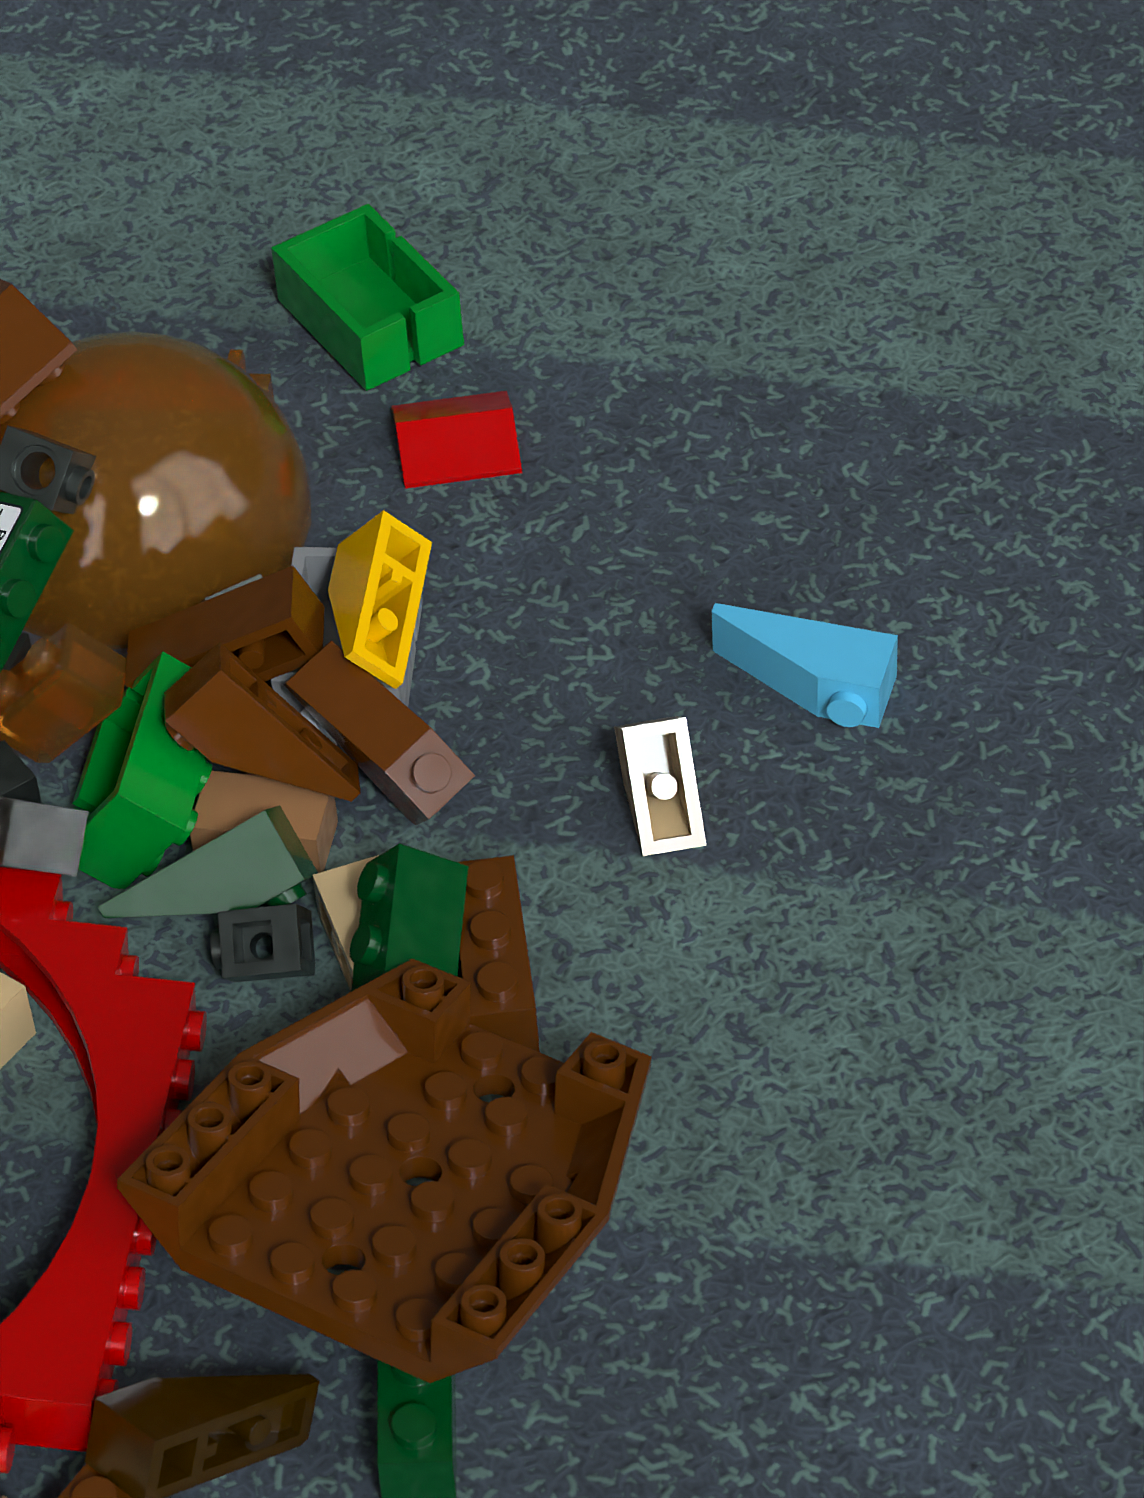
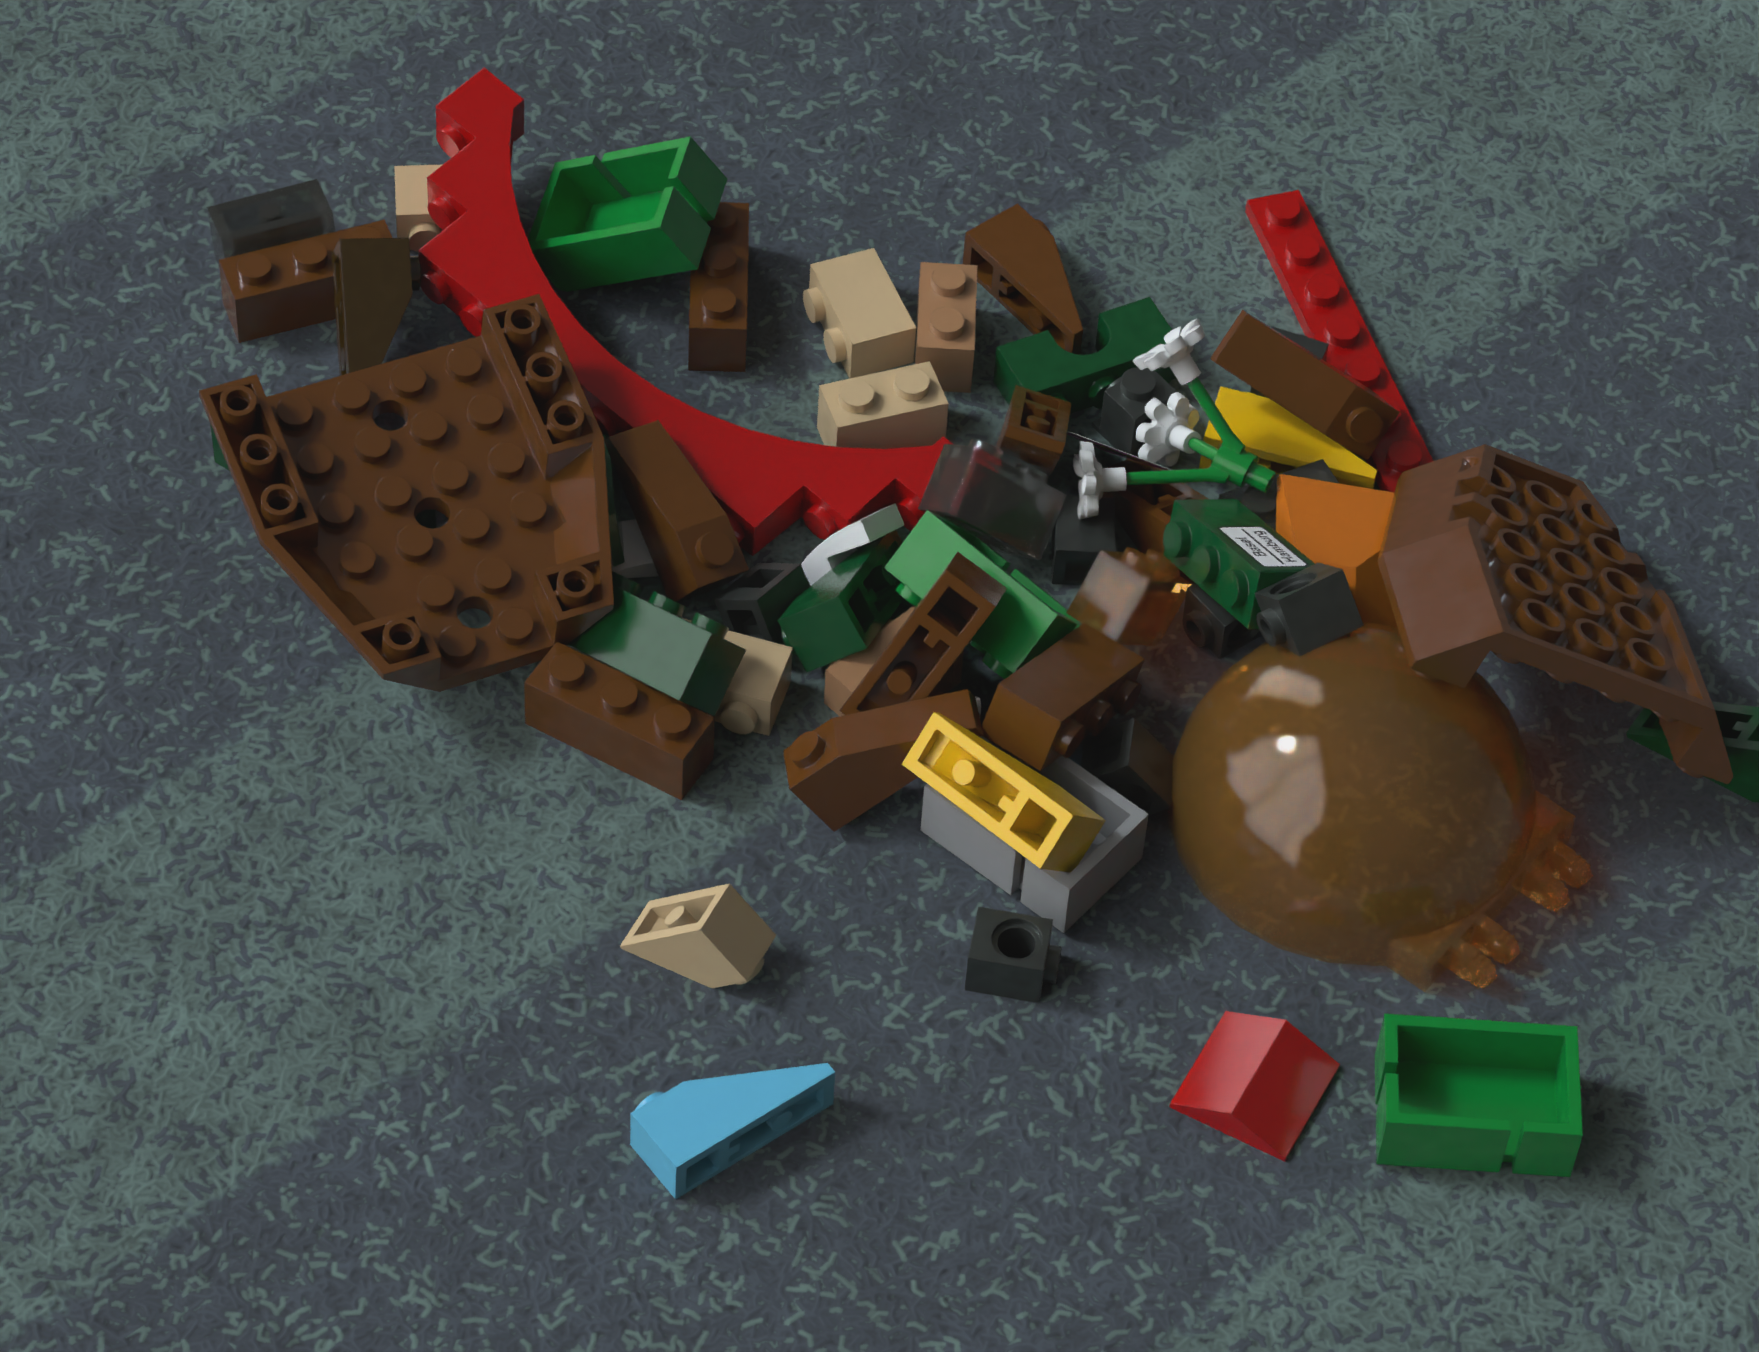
camera: 120 degrees right, 5 degrees up
none -> reddish brown slope [604,420,749,602]
none -> white slope [801,503,904,585]
none -> pearl dark grey brick [965,906,1062,1003]

